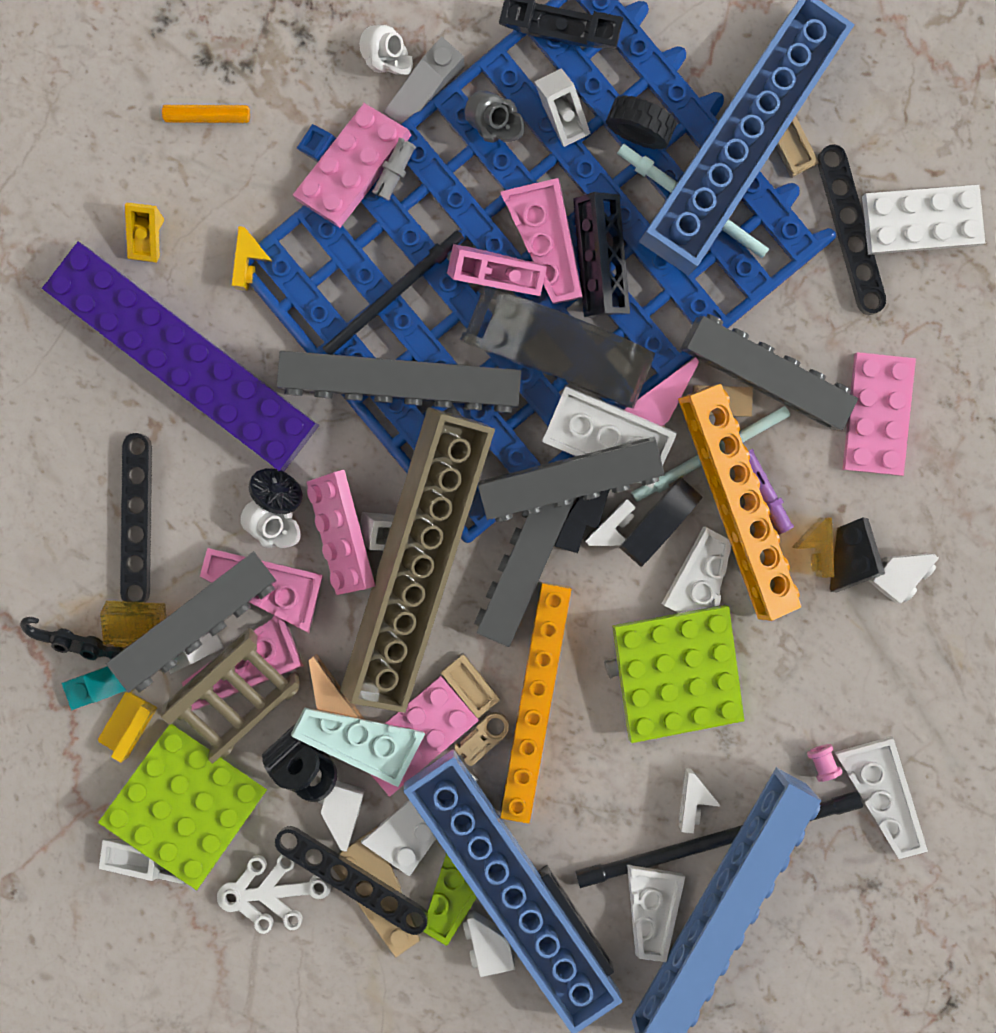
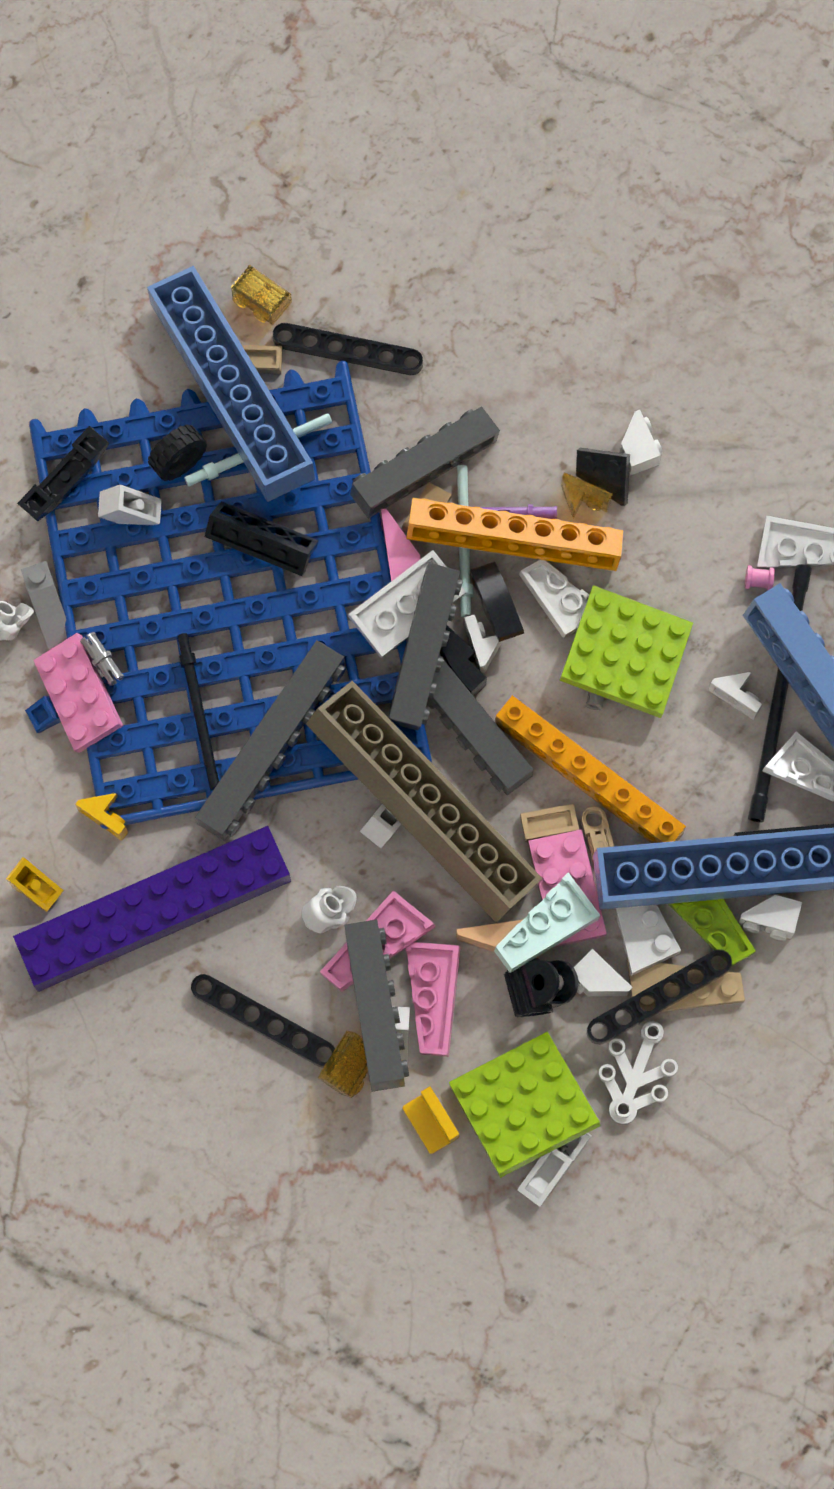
camera: 65 degrees left, 15 degrees down
black piece [20,617,124,660] -> none
teal slope [61,666,126,711] -> none
dark tan fence [161,628,299,764] -> none
black wheel [248,468,303,514] -> none
bright pink plate [306,470,375,595] -> none
bright pink slope [447,244,547,296] -> none
clear smoke windscreen [460,285,655,409] -> none
dark grey head [465,90,524,143] -> none
bright pink wing [500,178,583,304] -> none
bright pink plate [842,352,916,476] -> none
white plate [862,185,986,255] -> none
none -> clear yellow brick [231,265,292,325]

